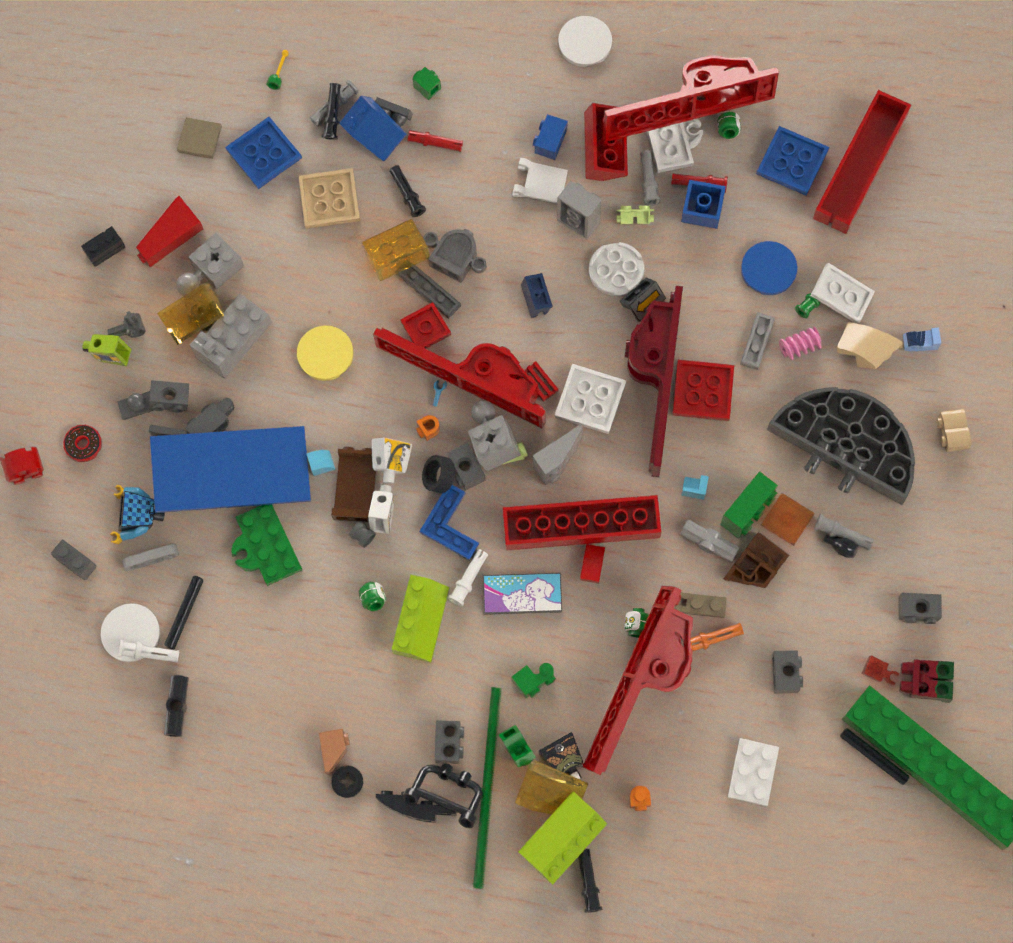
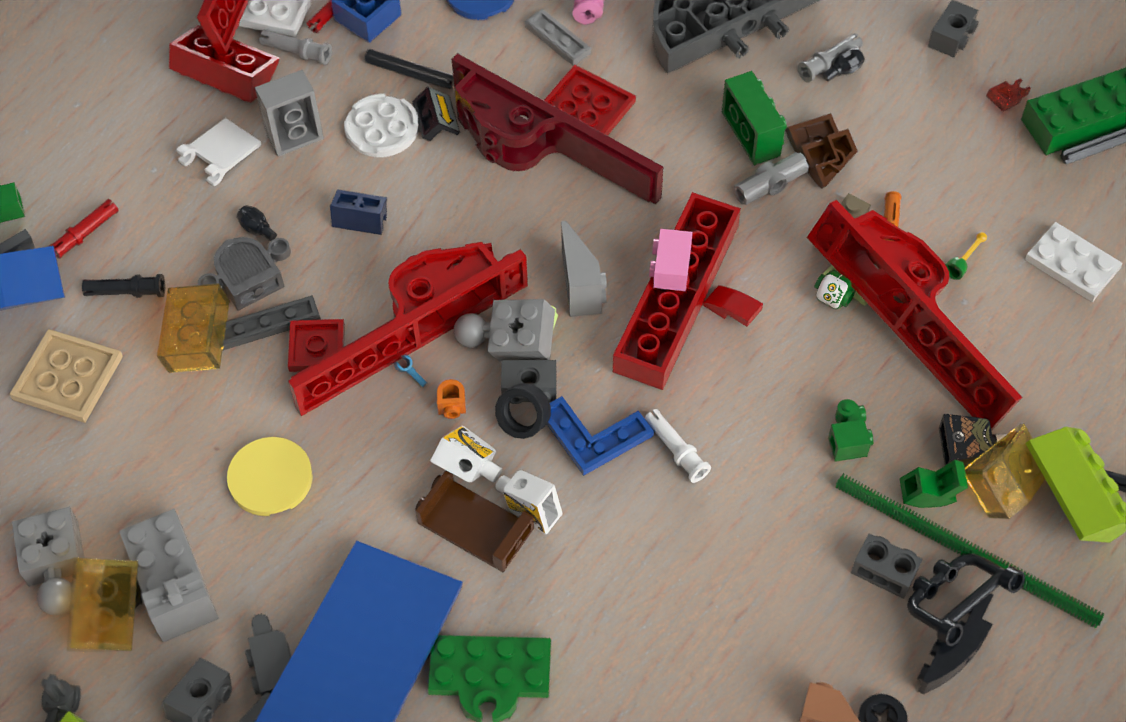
camera: 65 degrees left, 15 degrees down
medium azure brick [306,450,336,476] -> none
dark grey wheel [349,521,376,548] -> none
green head [359,581,386,611] -> none
lime slope [391,574,449,663] -> none
tile [483,573,562,615] -> none
blue brick [533,114,568,160] -> none
white plate [555,364,626,434] -> none
white tile [558,16,612,67] -> none
yellowish green hinge [616,206,654,225] -> none
orange plate [630,786,651,811] -> none
medium azure panel [681,475,709,500] -> none
clear orange plate [761,493,815,546] -> none
dark grey brick [772,650,803,694] -> none
dark red hips [899,659,954,703] -> none
none -> black piece [237,205,277,241]
none -> black axle [364,49,454,89]
none -> bright pink brick [649,229,692,291]
none -> green hinge [945,232,987,280]

